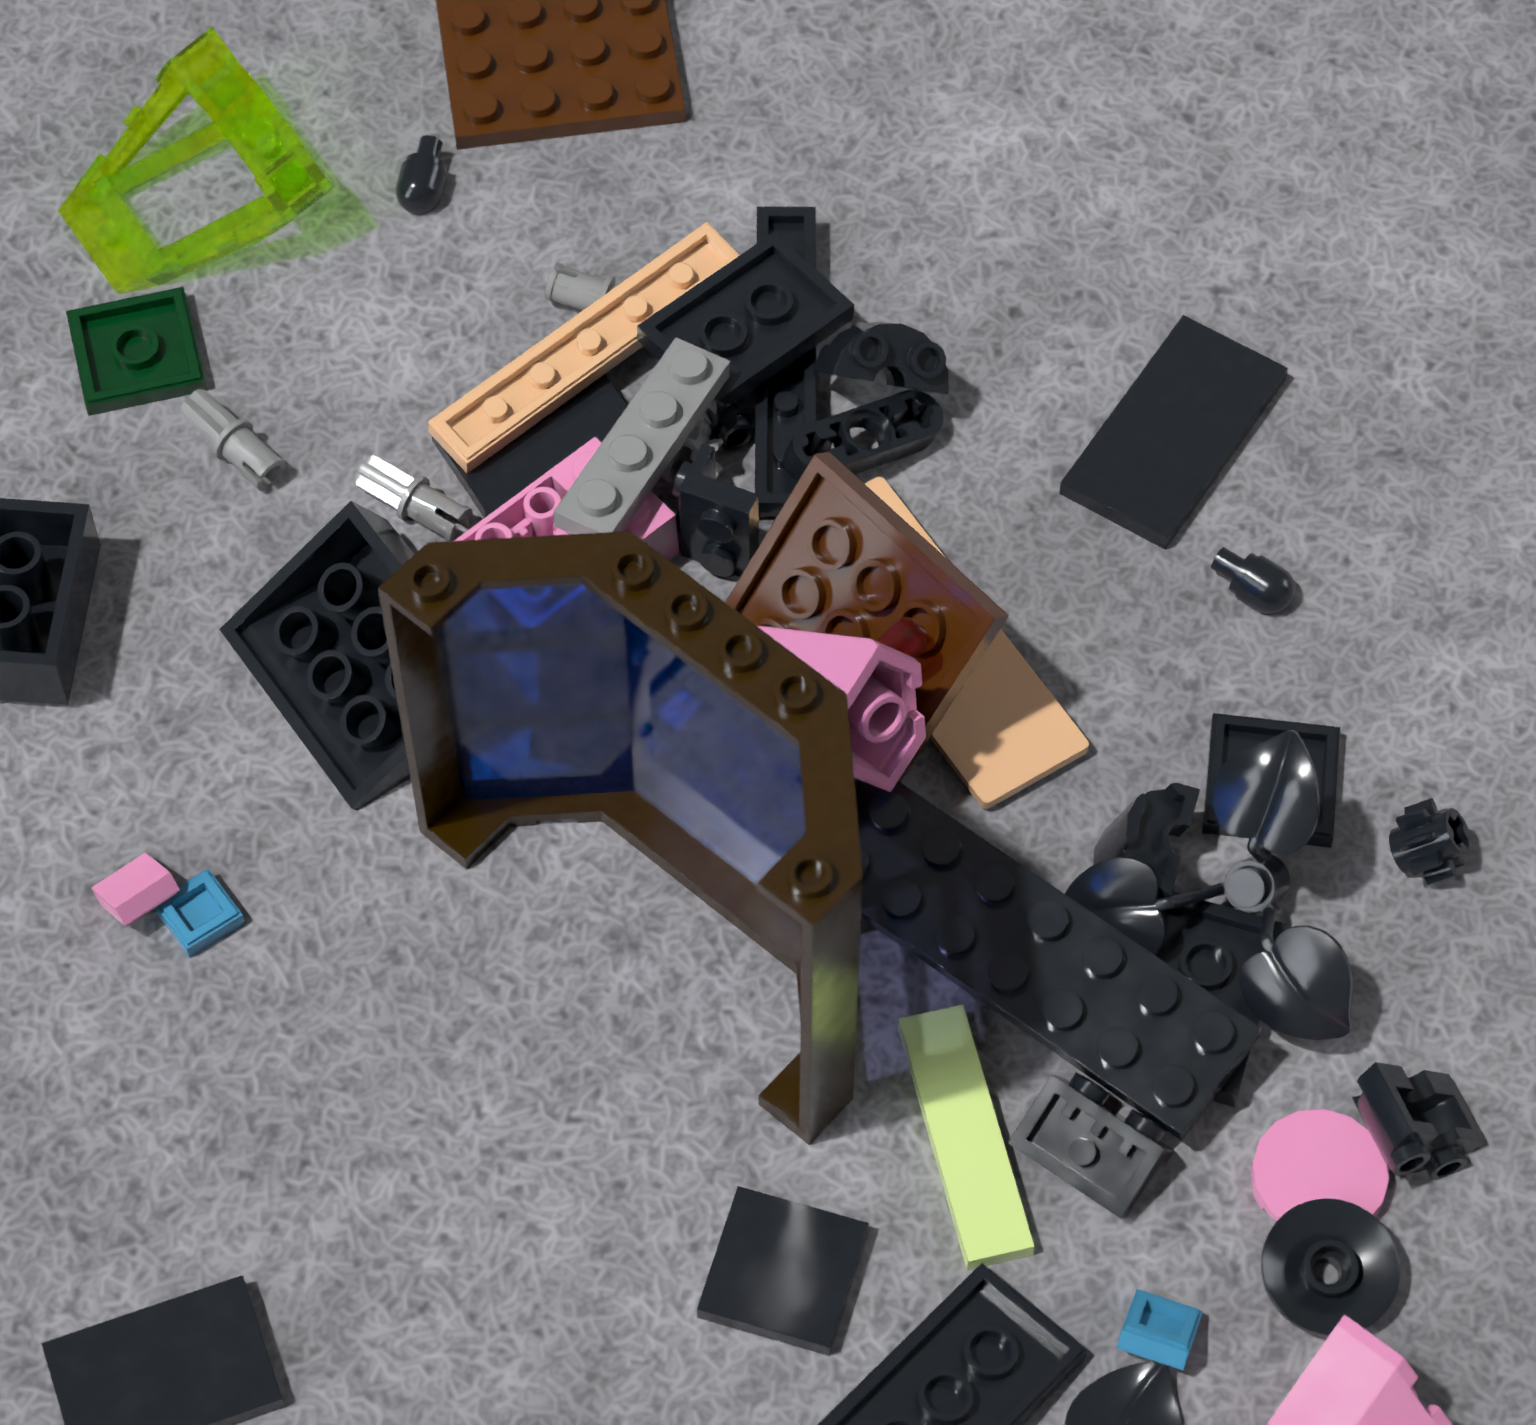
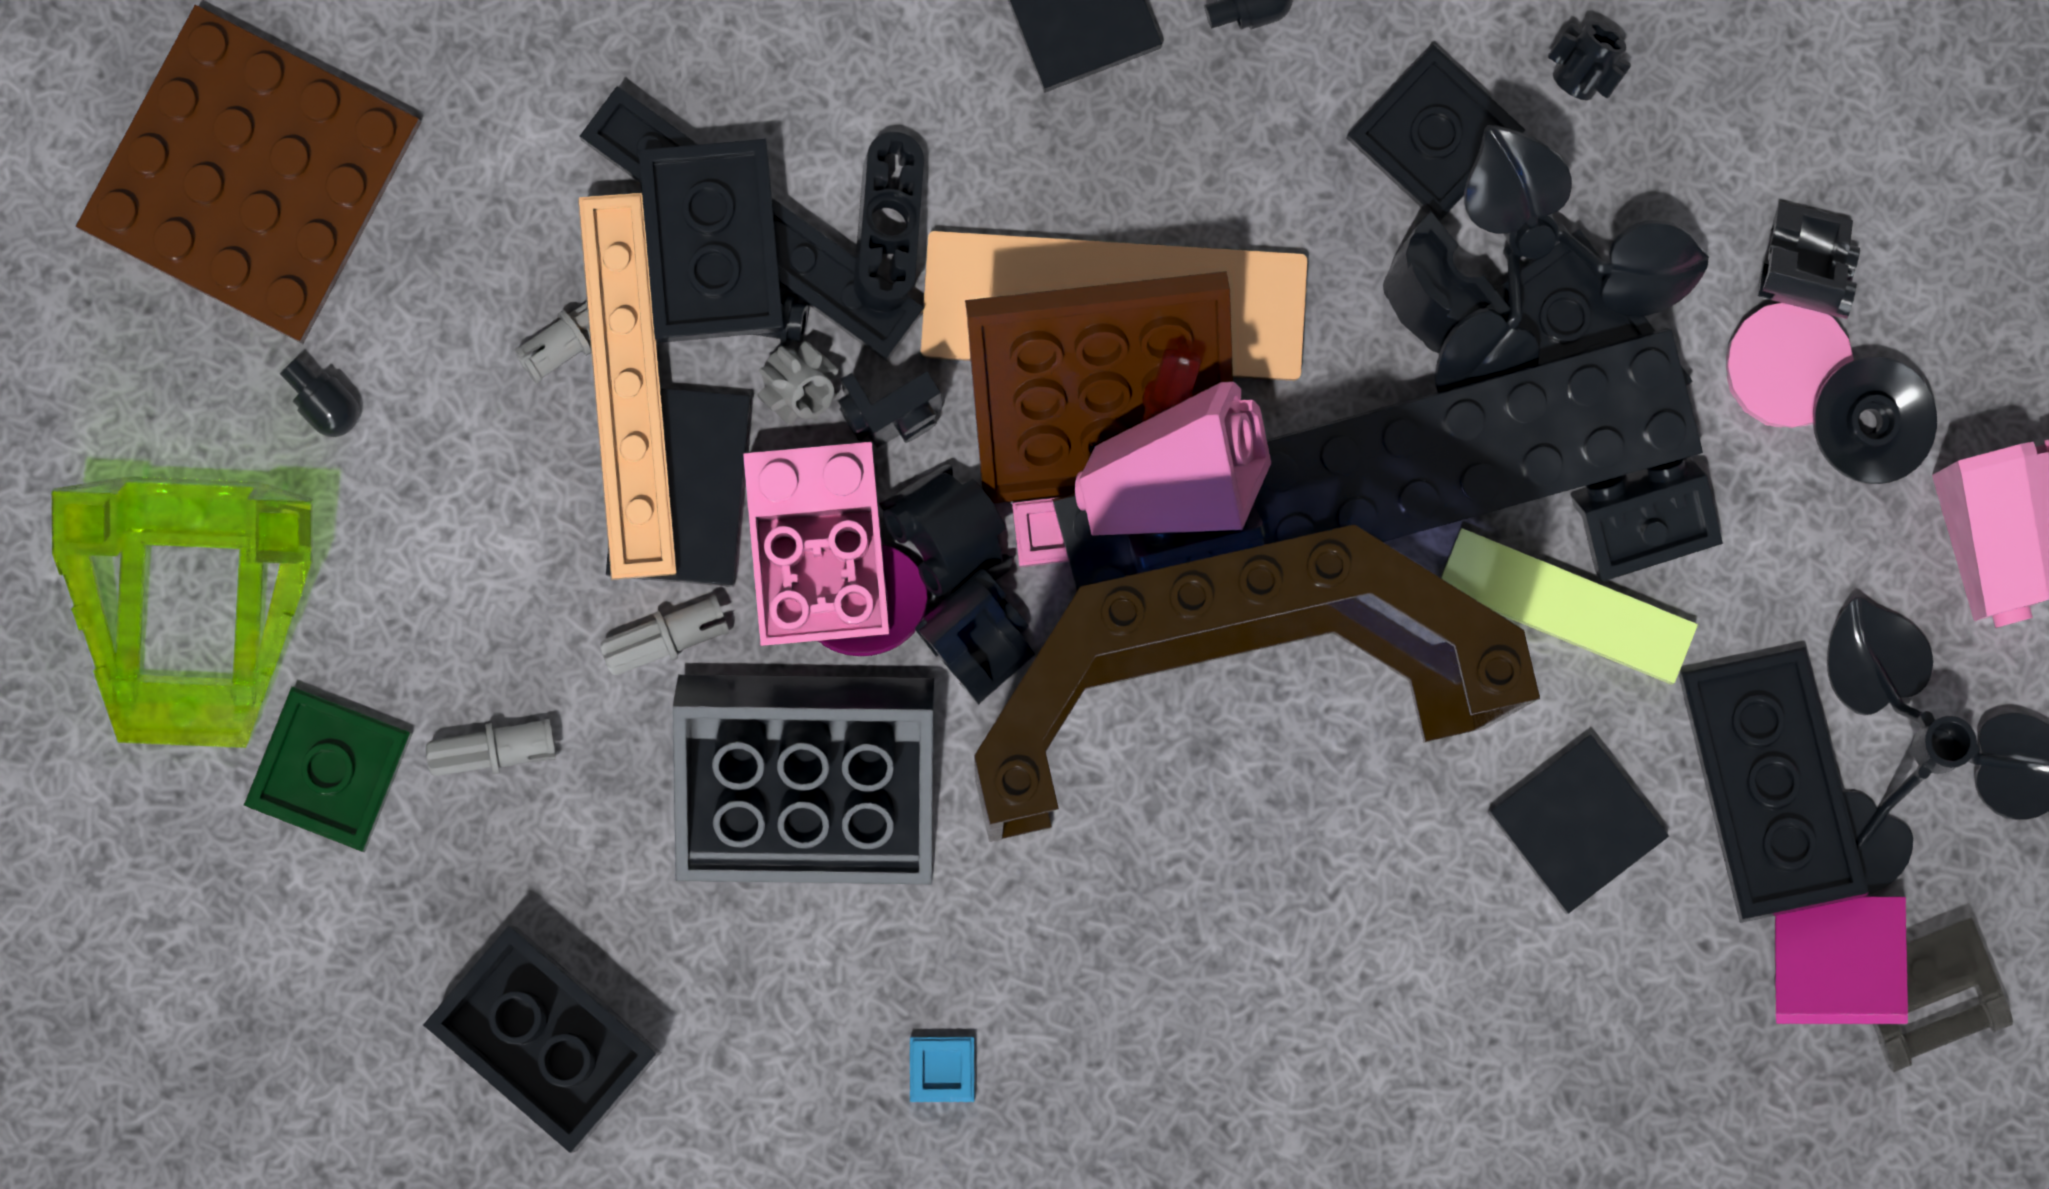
camera: 60 degrees left, 25 degrees up
bright pink tile [91,852,180,926] -> none
light grey plate [554,337,730,534] -> none
black cylinder [812,322,949,395] -> none
dark azure tile [1116,1289,1203,1371] -> none

